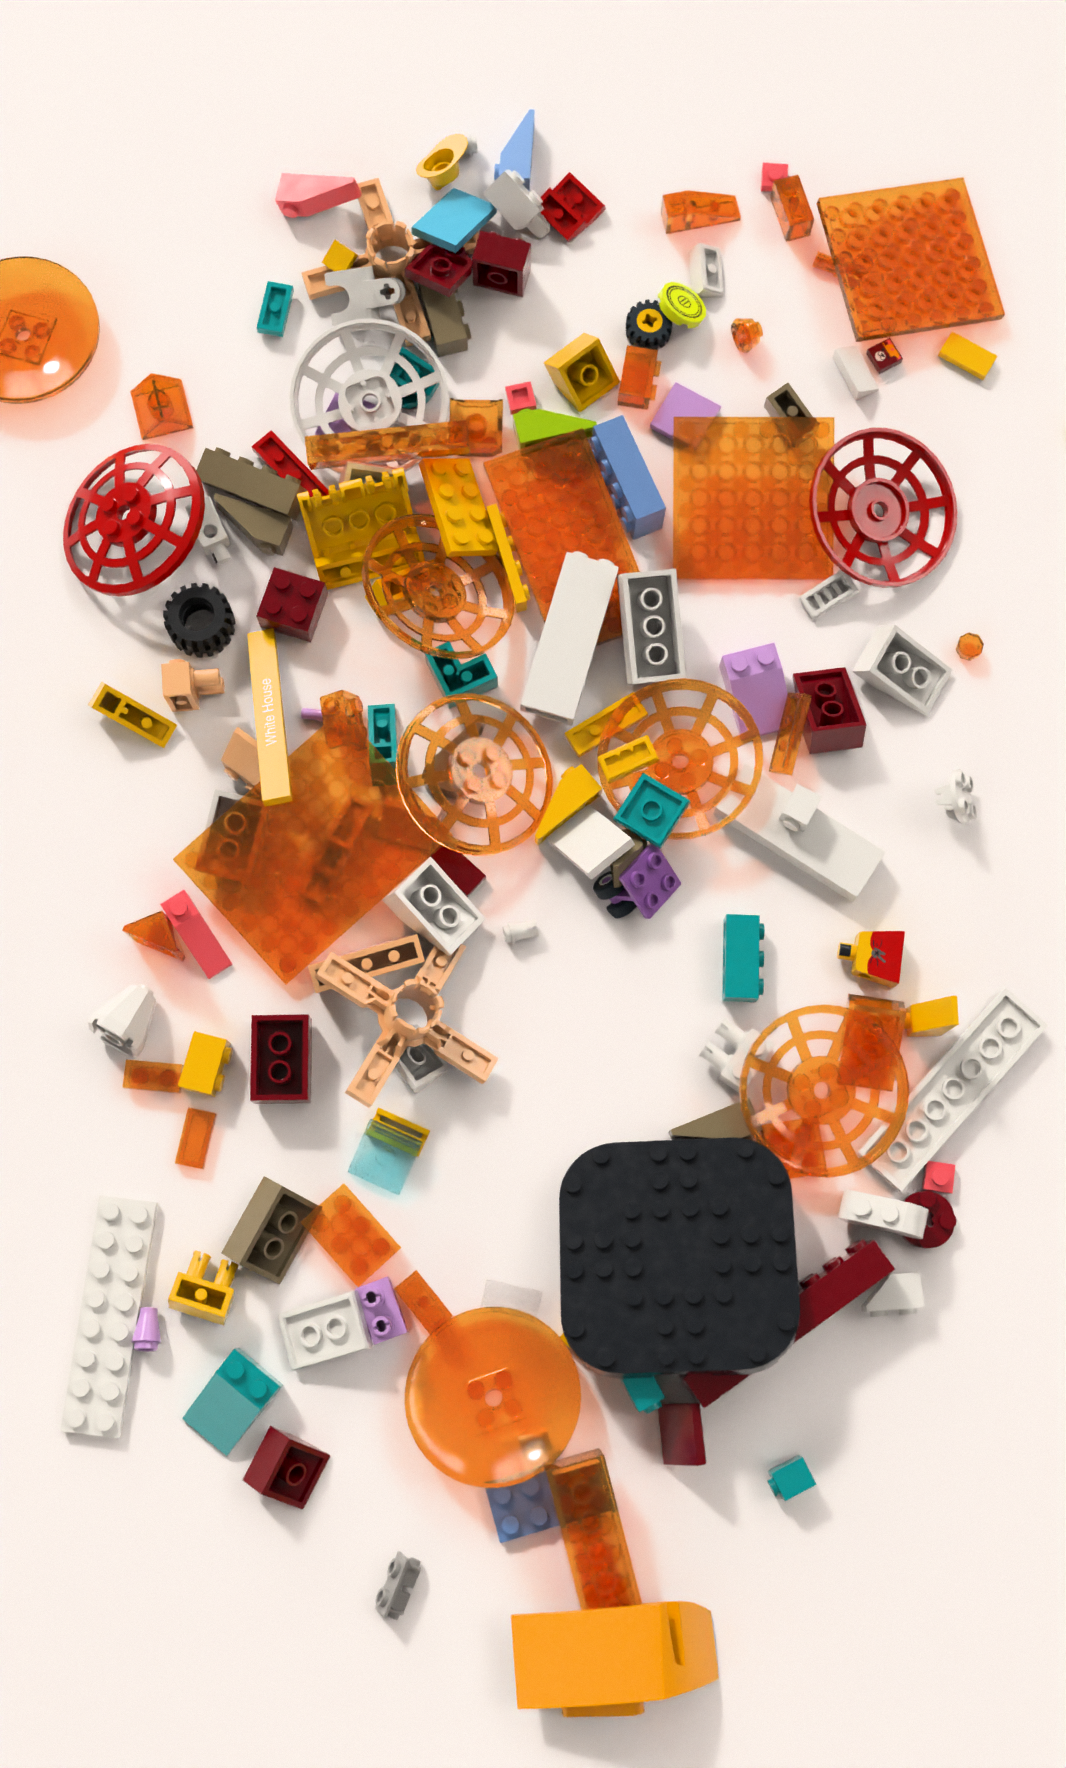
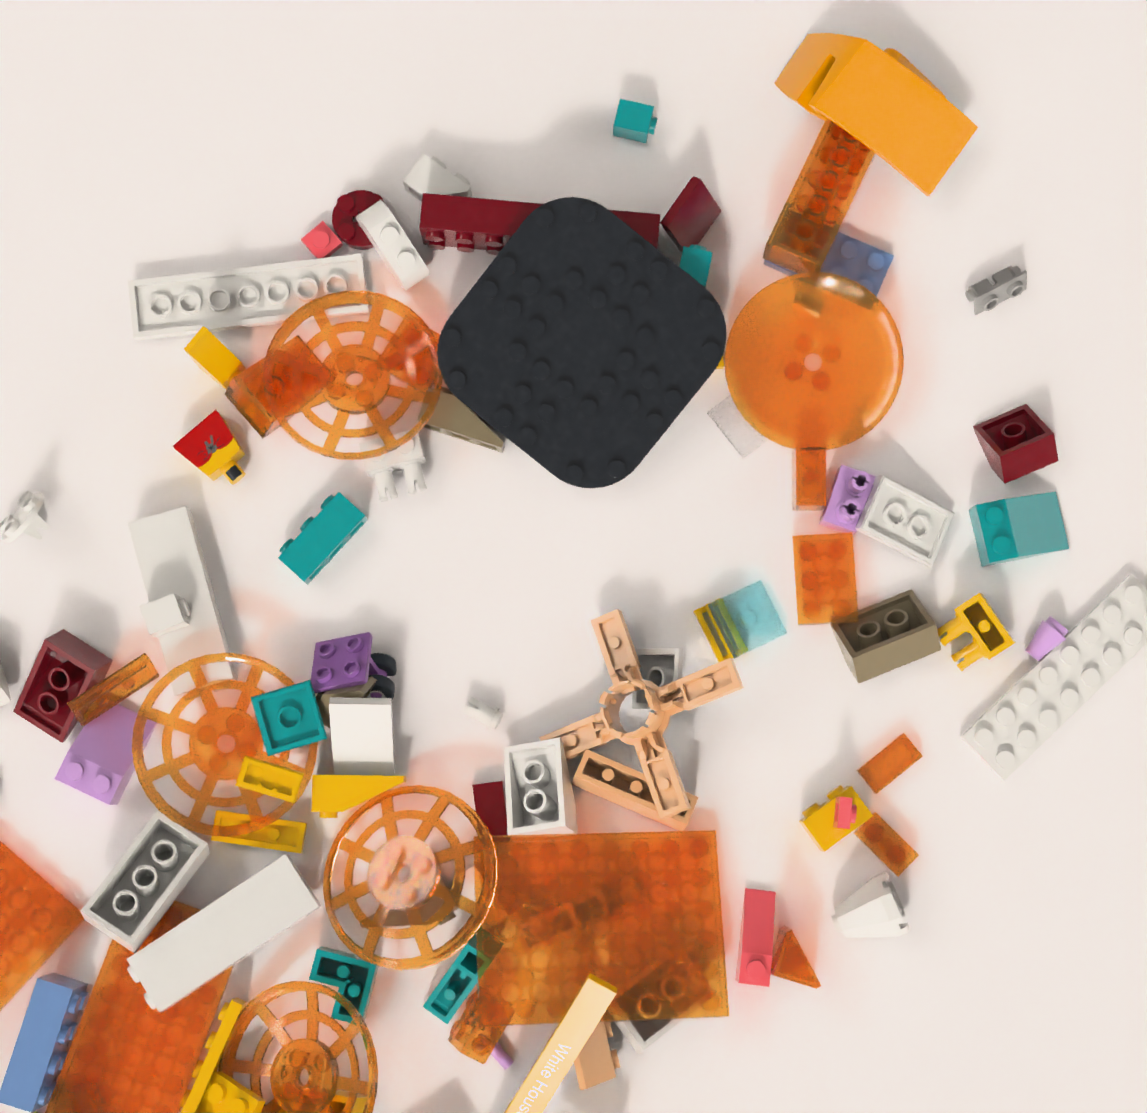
camera: 140 degrees left, 5 degrees up
dark red brick [250,1014,312,1104] -> none
none -> coral plate [833,797,857,829]

